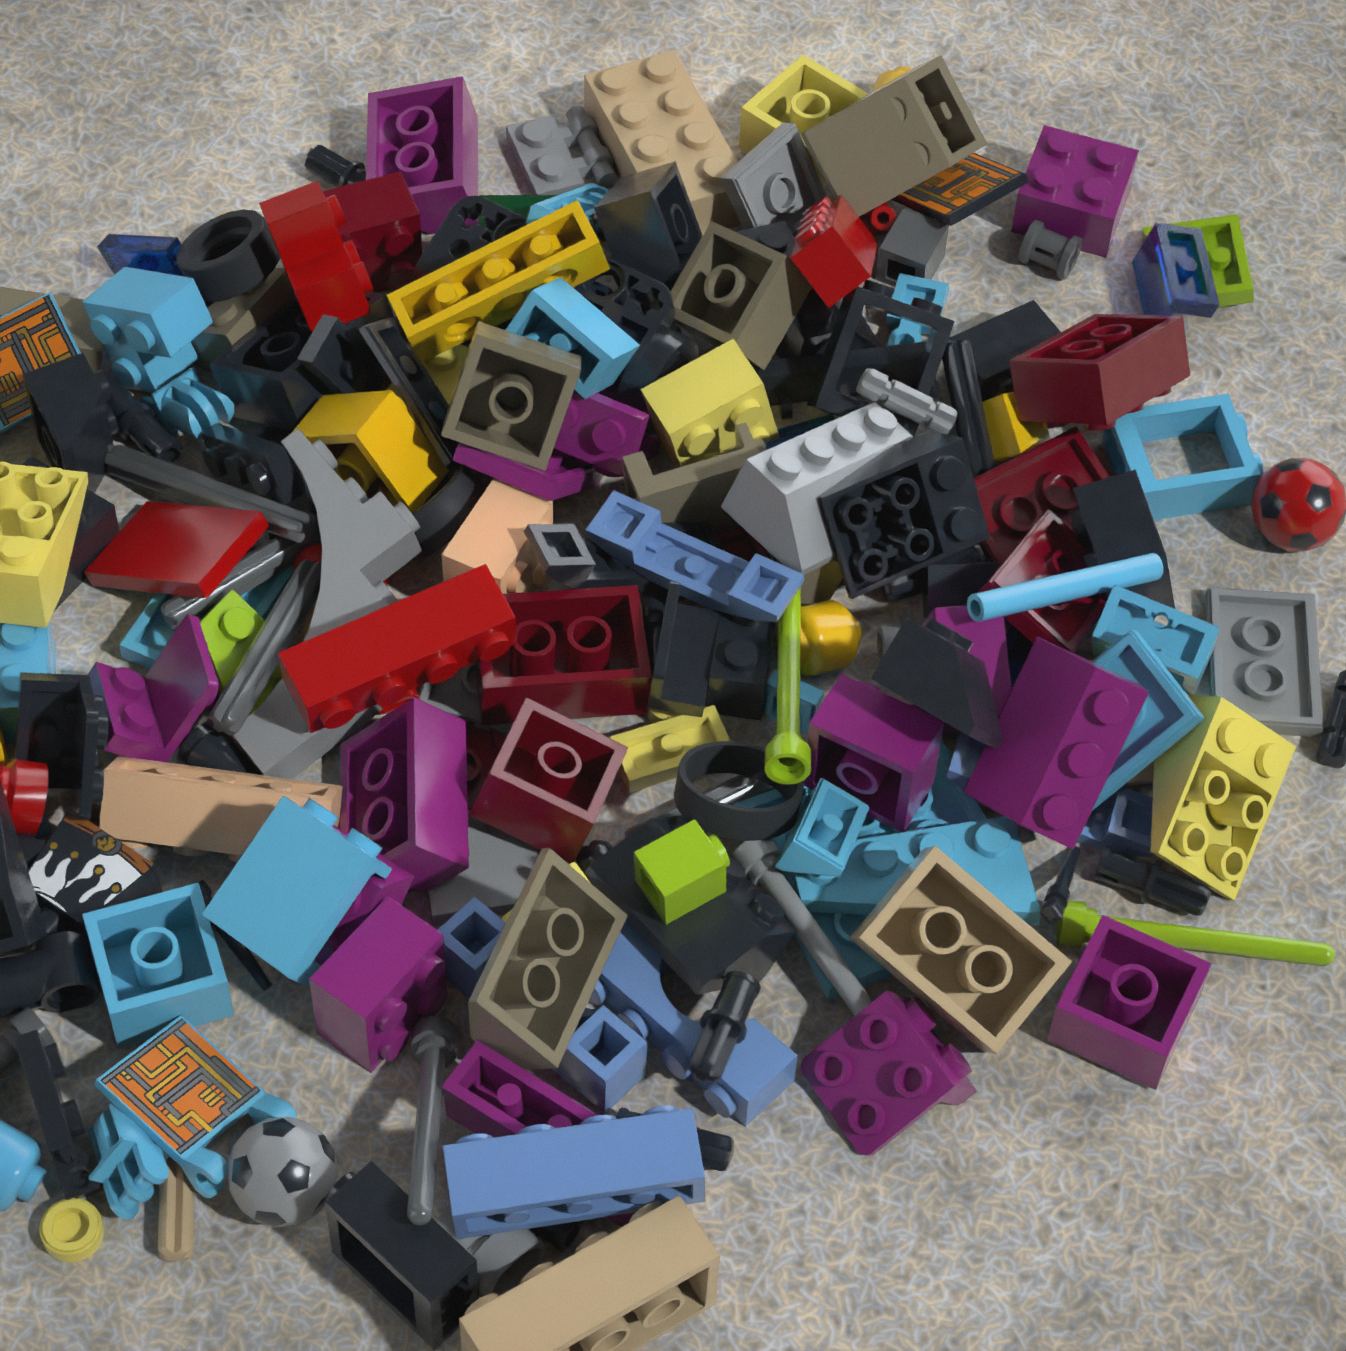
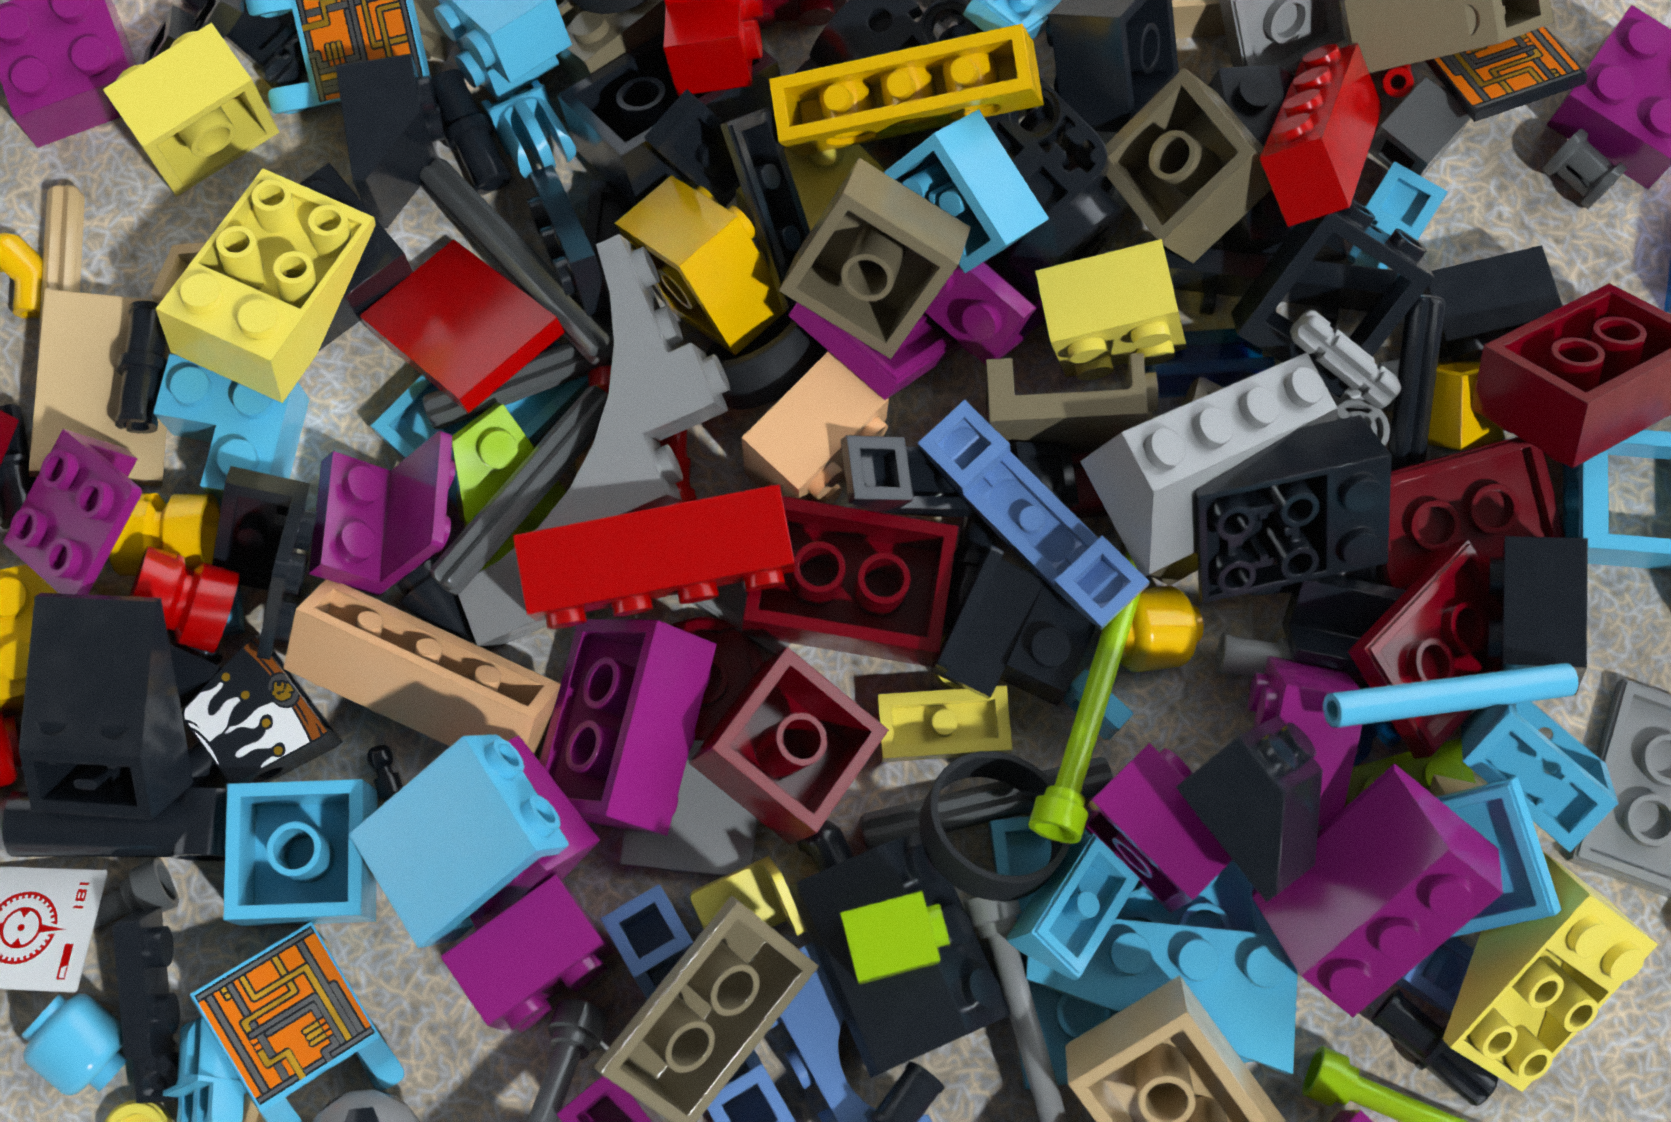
camera: 15 degrees right, 20 degrees up
black piece [1040,846,1080,925] -> none

